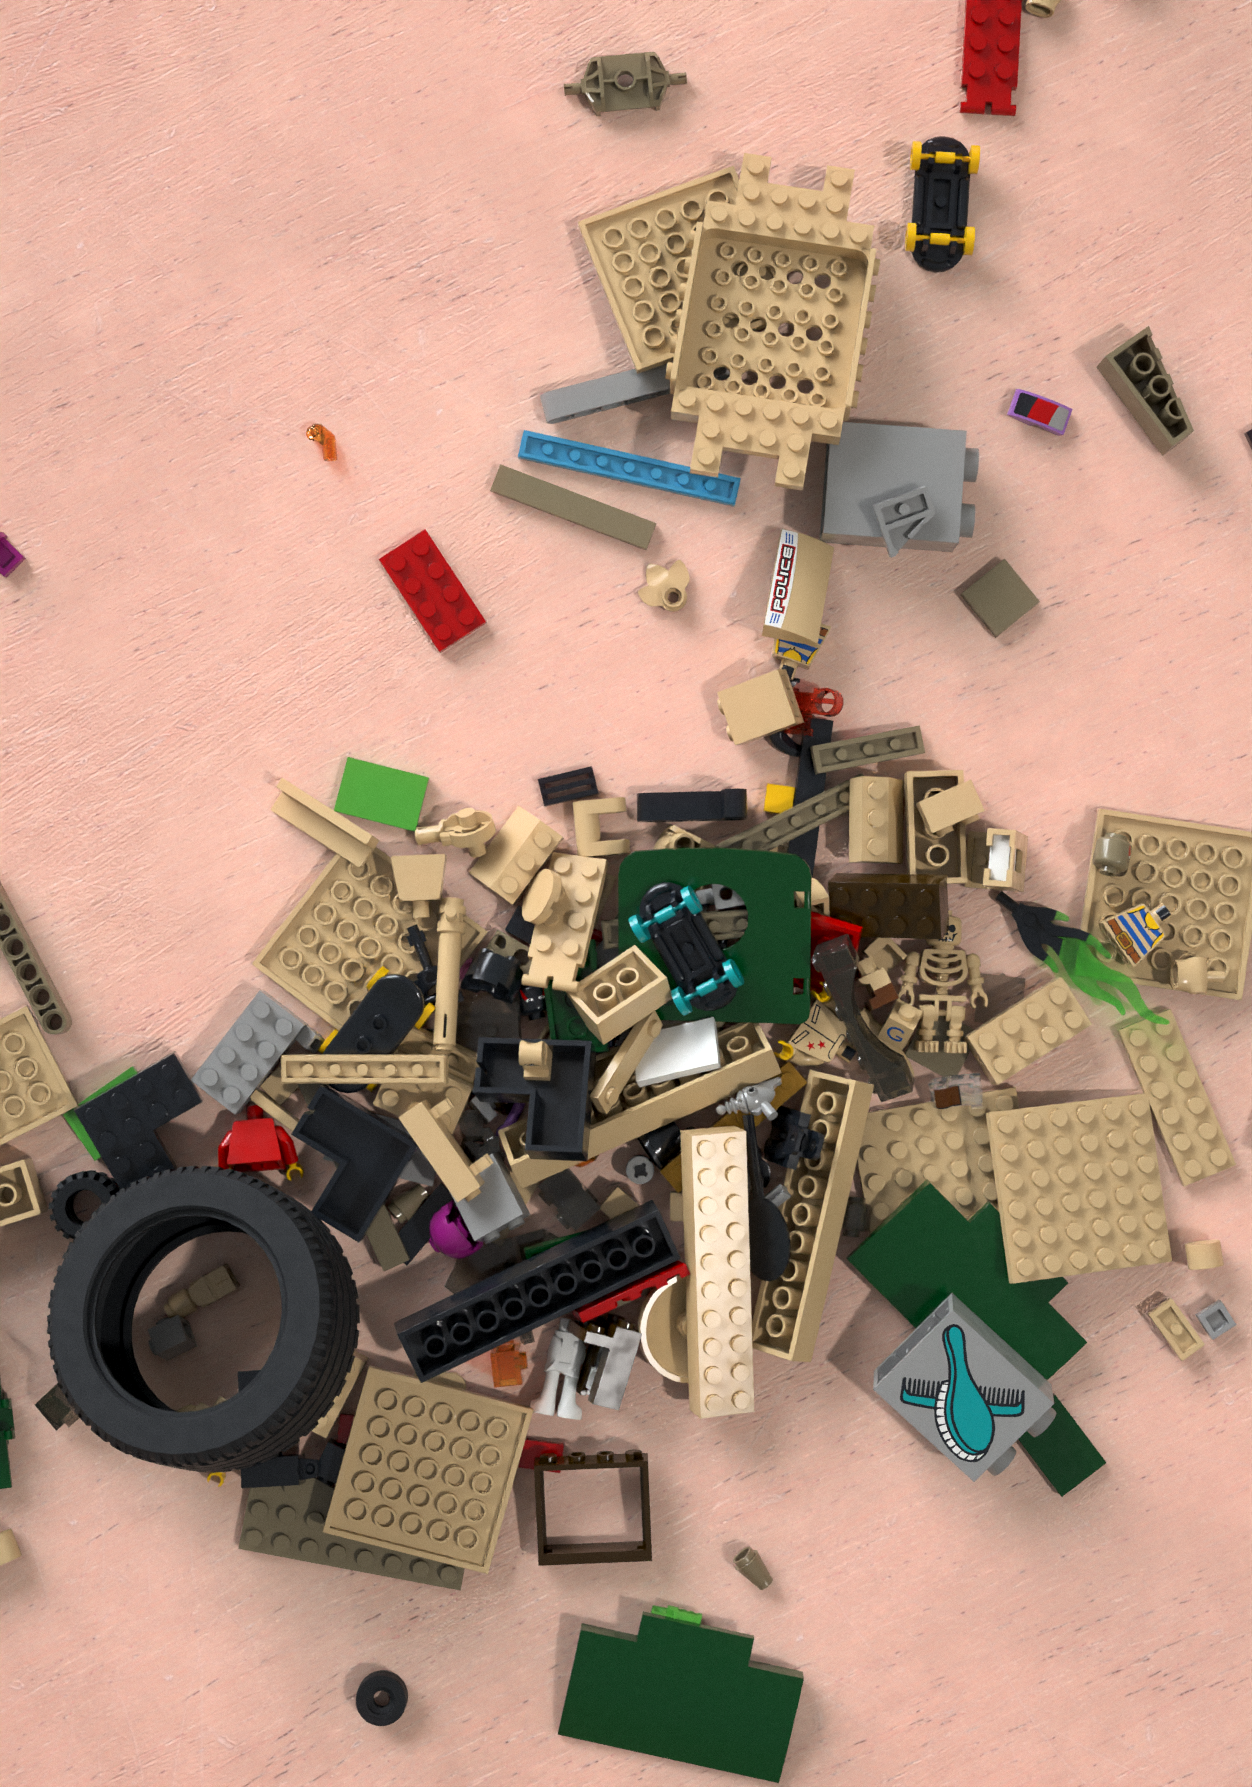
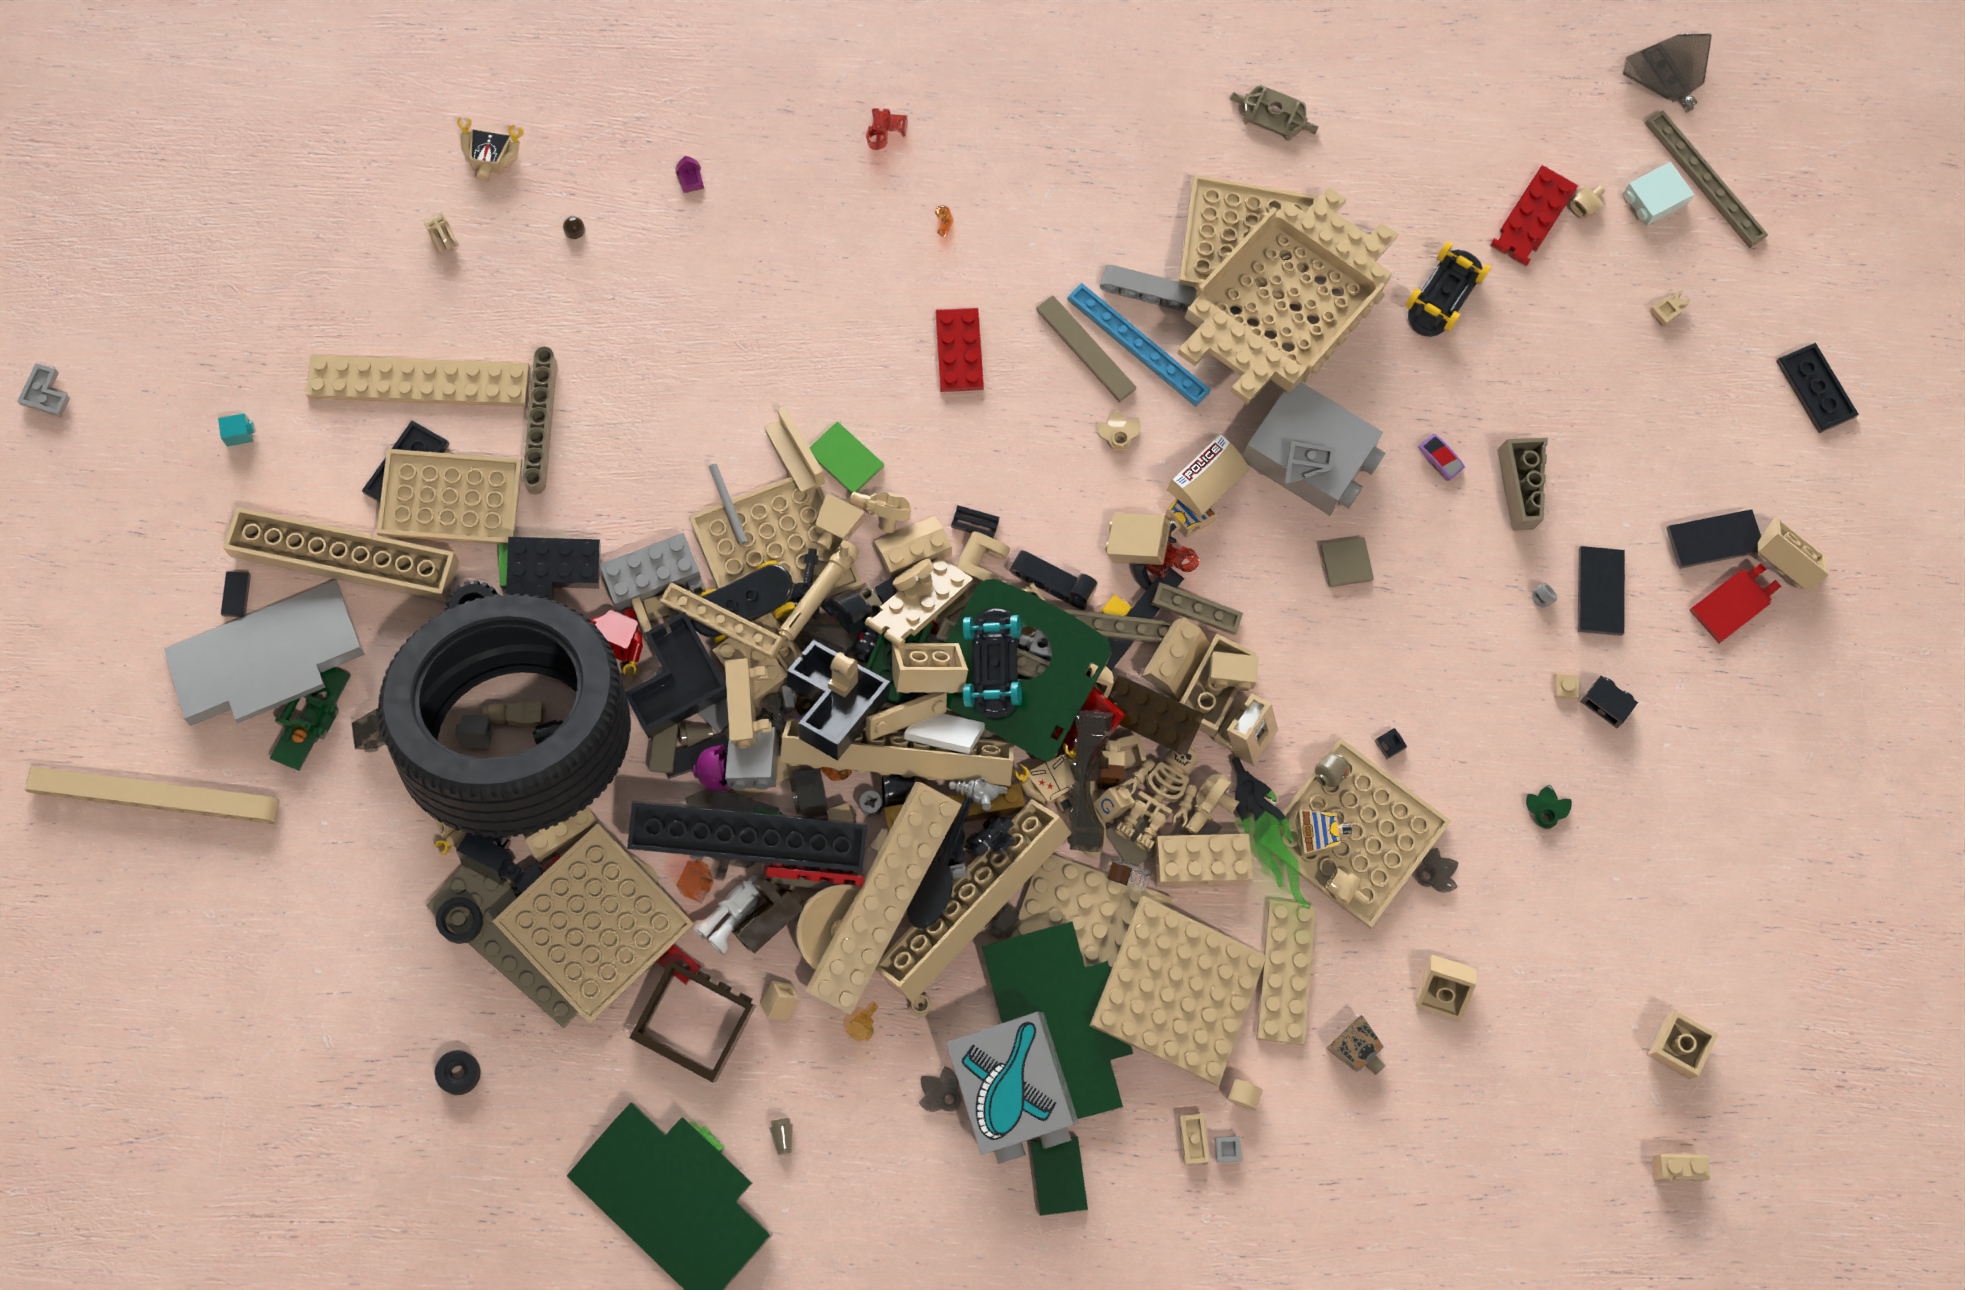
camera: 25 degrees right, 15 degrees down
none -> black tyre [436,897,483,944]
none -> black brick [532,719,563,745]
none -> light grey piece [709,464,748,545]
none -> tan panel [761,981,800,1020]
none -> clear yellow piece [846,1003,879,1042]
none -> clear red piece [866,108,908,150]
none -> tan plate [909,993,932,1017]
none -> clear smoke plate [919,1066,961,1112]
none -> tan pin [1185,774,1239,835]
none -> black tile [1375,728,1407,760]
none -> light grey tile [1533,583,1557,608]
none -> tan plate [1650,290,1691,326]

